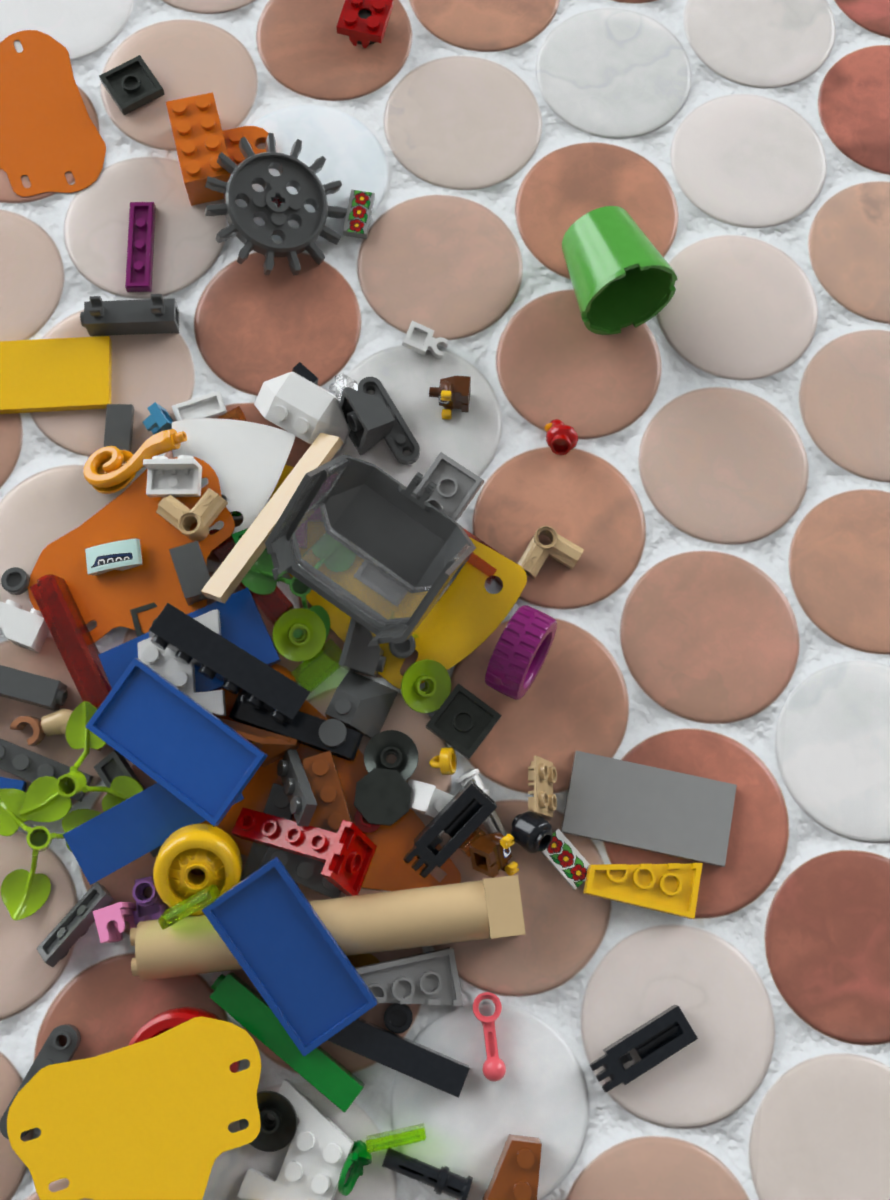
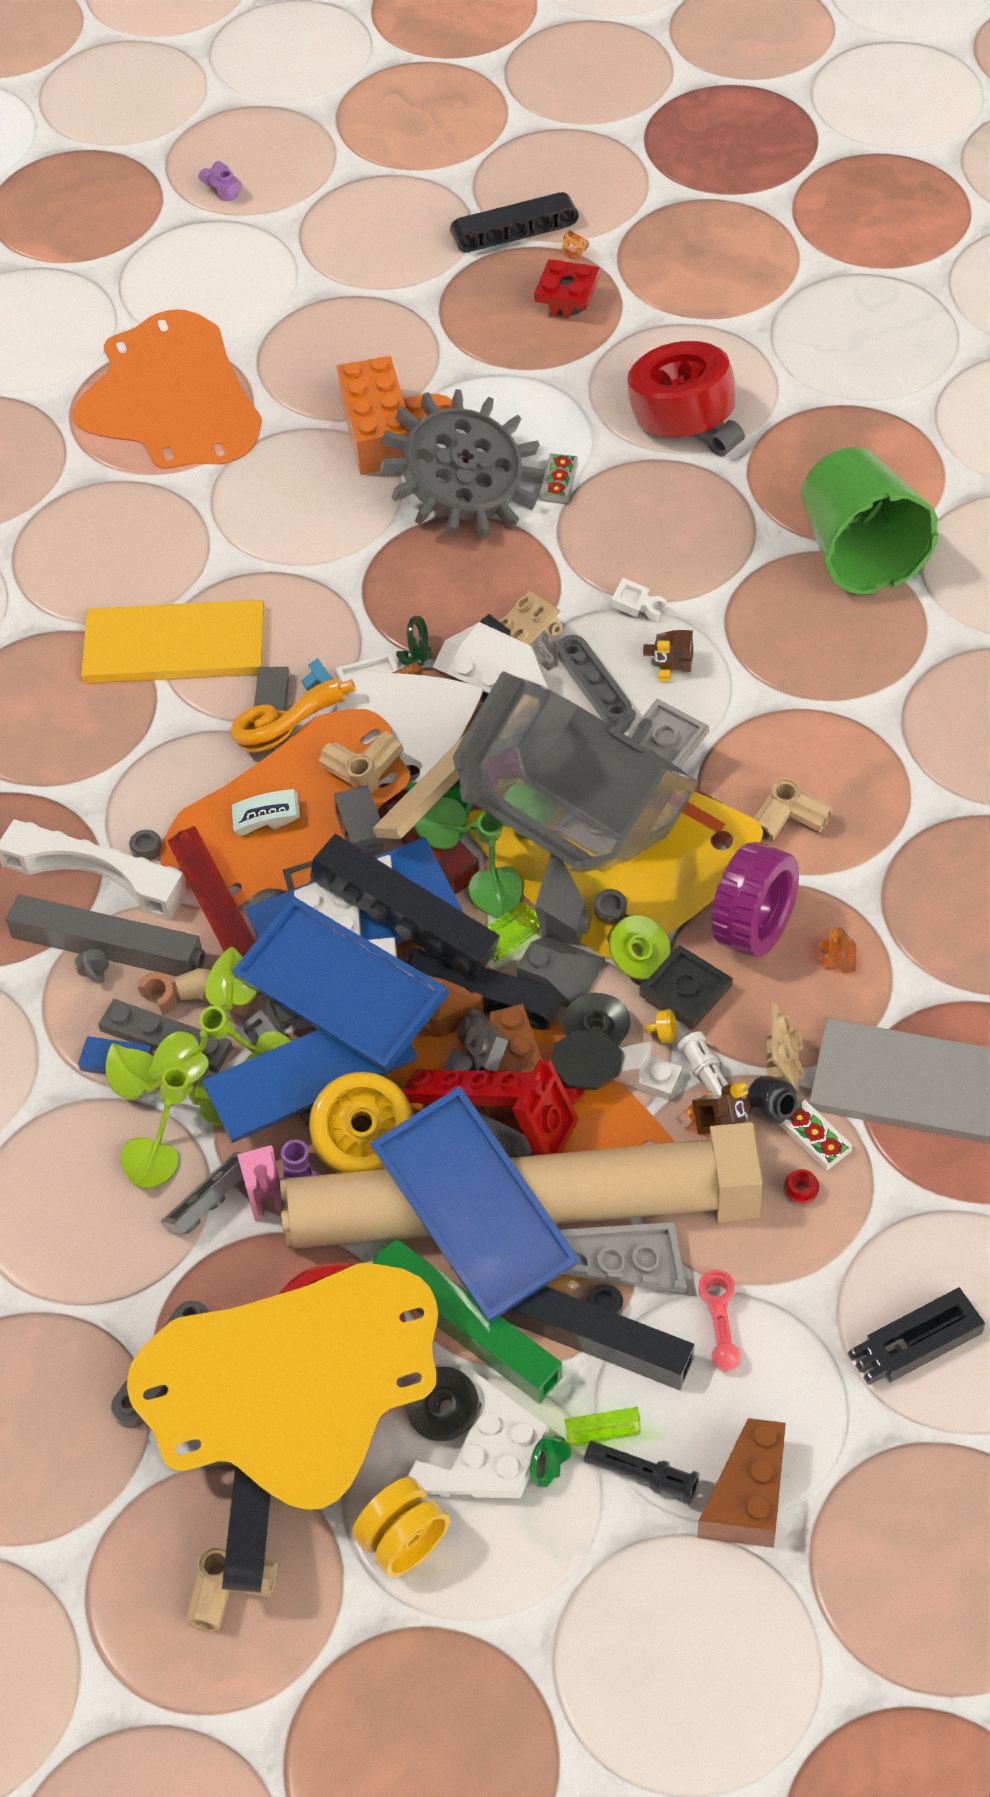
camera: 10 degrees right, 20 degrees down
dark grey brick [80,294,179,336] -> none
pearl dark grey plate [99,55,165,115] -> none
magenta tile [125,202,156,292] -> none
white bracket [143,455,202,497] -> none
clear neon green tile [158,884,220,930] -> none
lime dish [272,608,326,662] -> none
dark grey tile [319,719,347,748] -> none
dark grey slope [340,387,395,455] -> none
black hinge [403,780,497,878] -> none
red animal [544,419,578,455] -> none
yellow wing [583,863,703,919] -> none
none -> dark green piece [396,616,432,669]
none -> tan hinge [499,591,563,645]
none -> red wheel [627,341,736,438]
none -> dark grey piece [696,420,745,457]
none -> red plate [784,1169,819,1204]
none -> clear orange tile [819,927,856,974]

